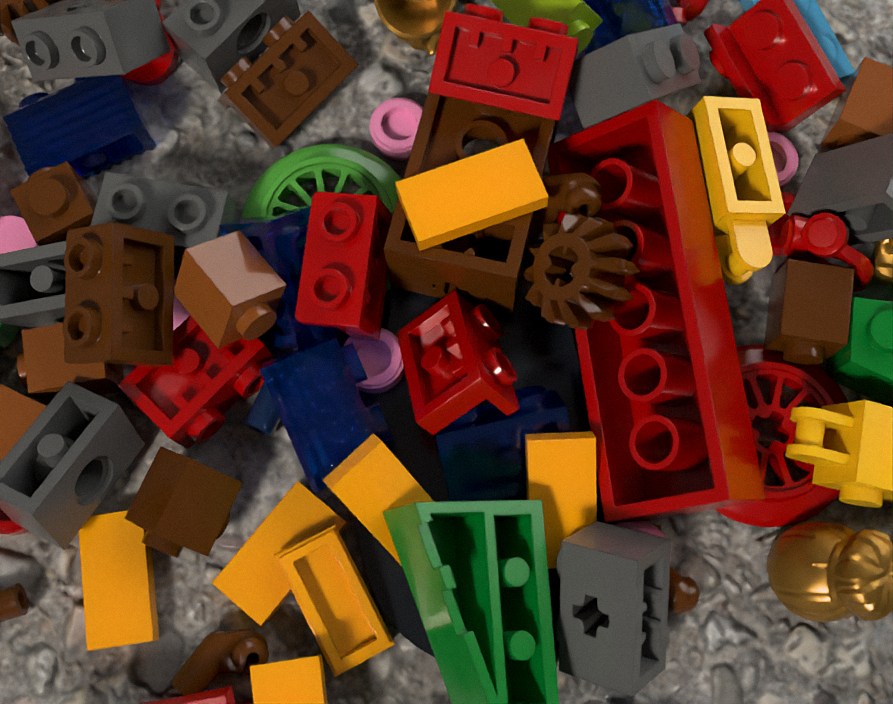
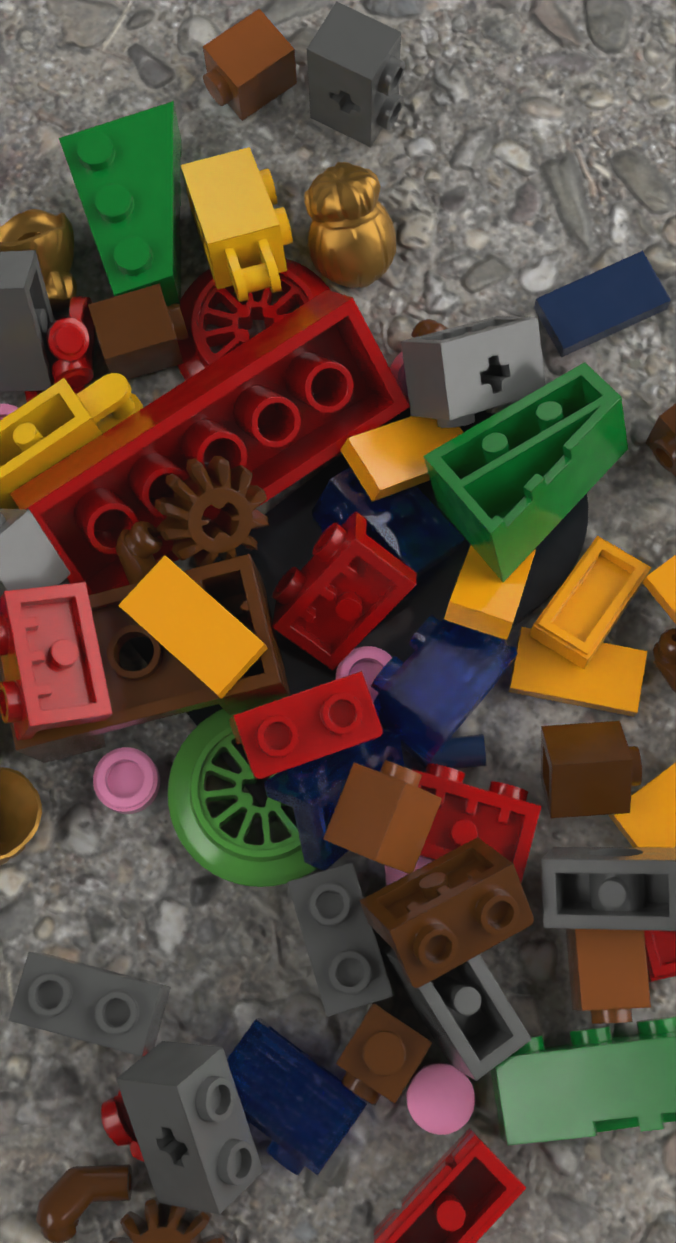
camera: 120 degrees left, 0 degrees up
dark orange brick [17,323,124,403] -> none
reddish brown bracket [217,10,359,149] -> none

